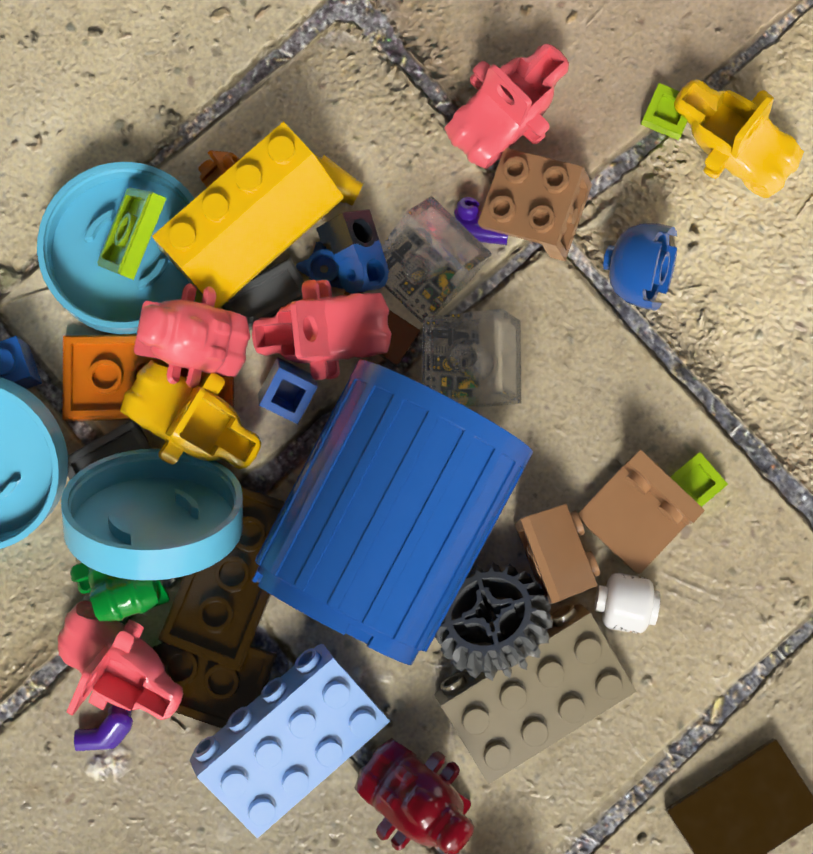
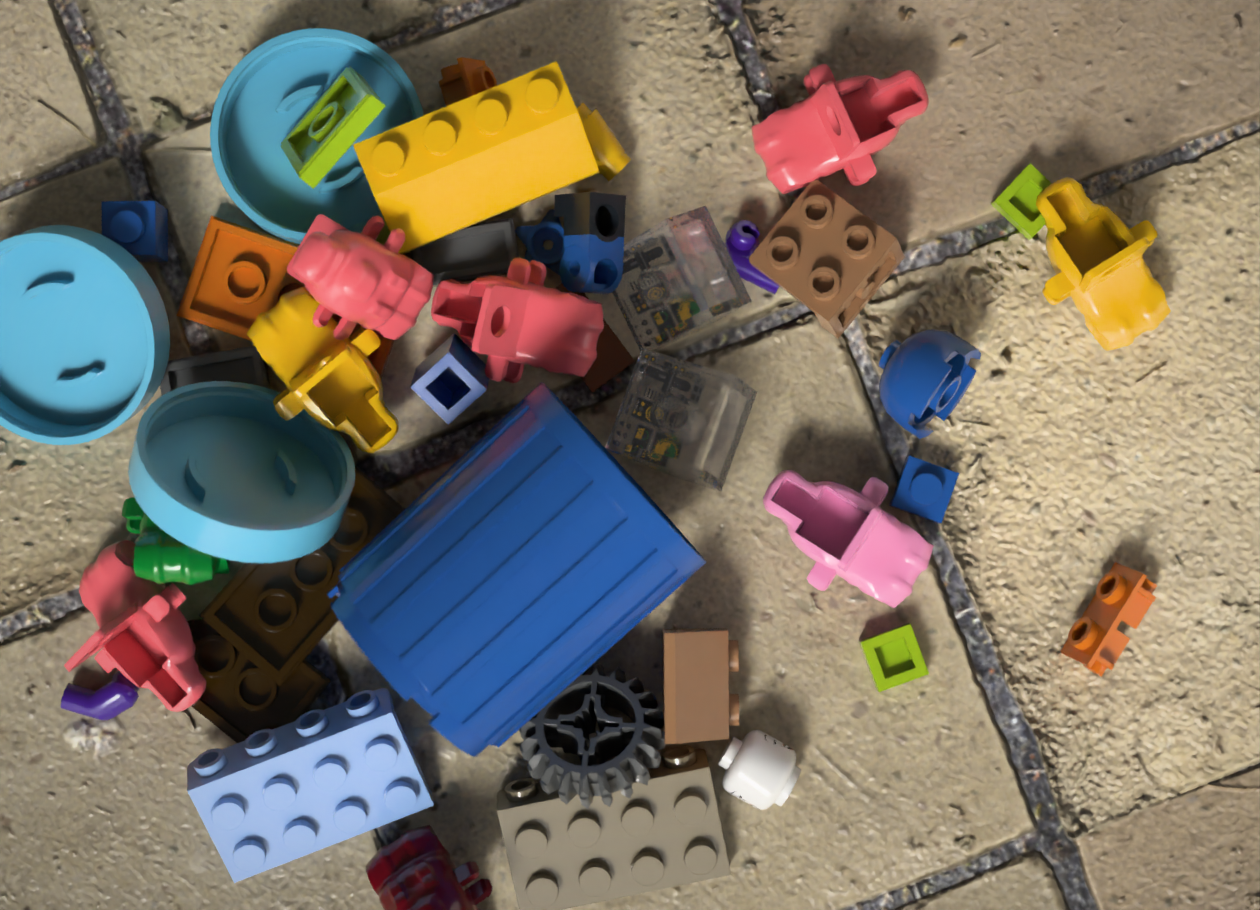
camera: 20 degrees right, 5 degrees up
medium nougat bracket [578,450,705,574] -> none
none -> bright pink piece [763,470,934,608]
none -> blue plate [889,455,959,524]

